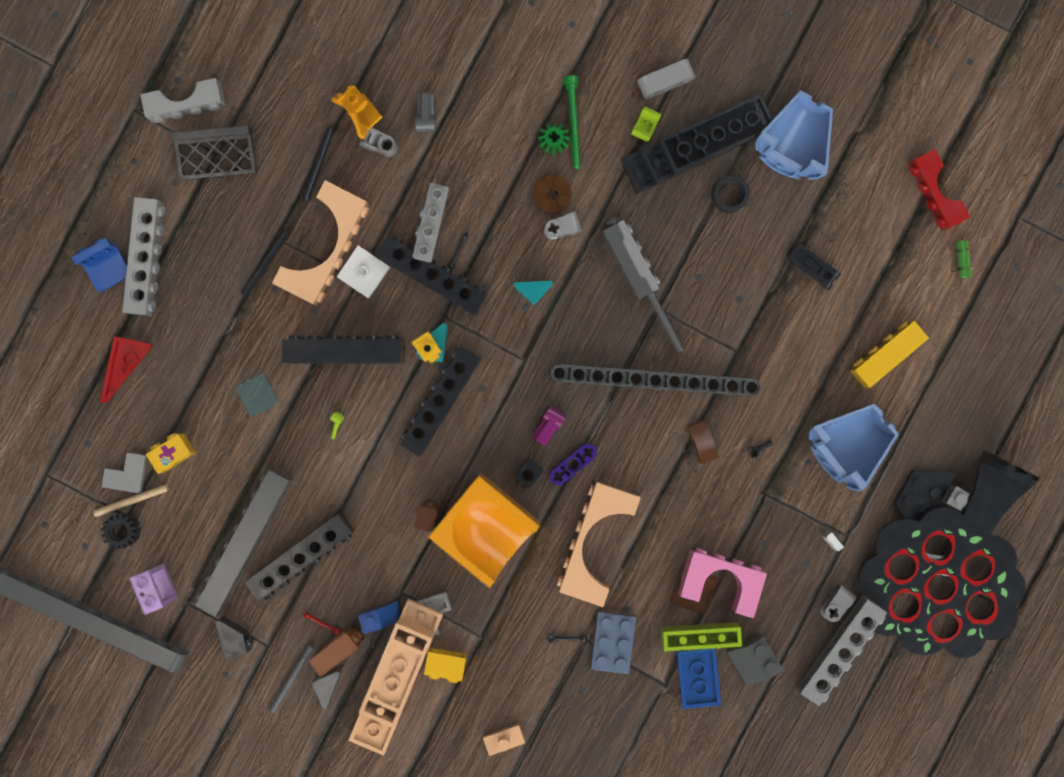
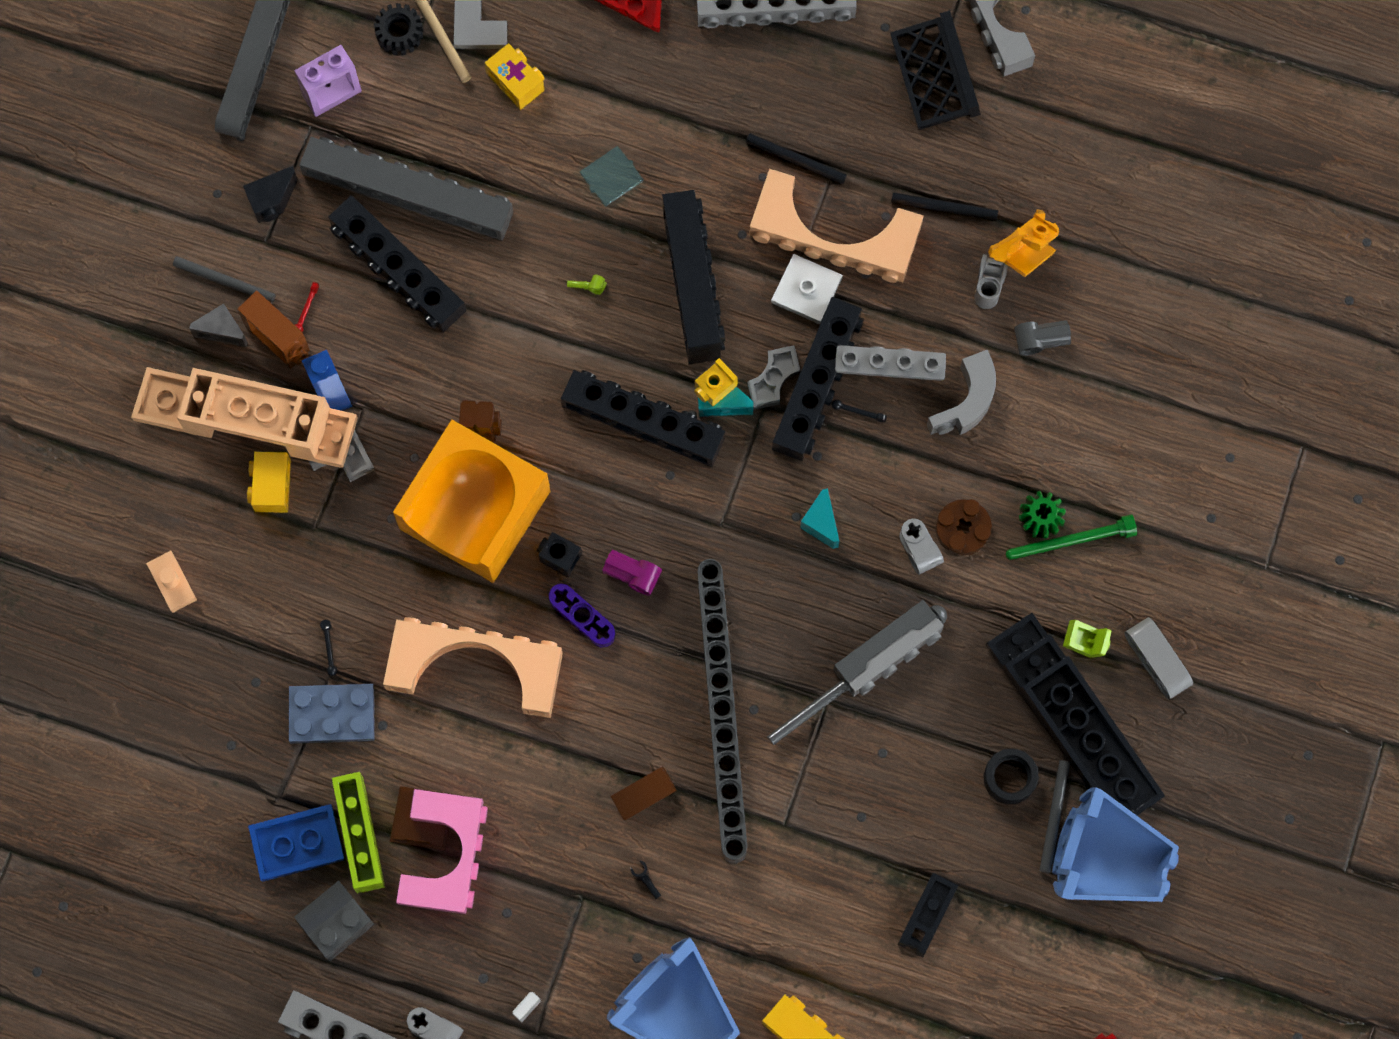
camera: 80 degrees right, 15 degrees down
none -> light grey tile [747,345,800,410]
none -> light grey arch [927,350,996,435]
none -> dark grey bar [1039,760,1070,873]

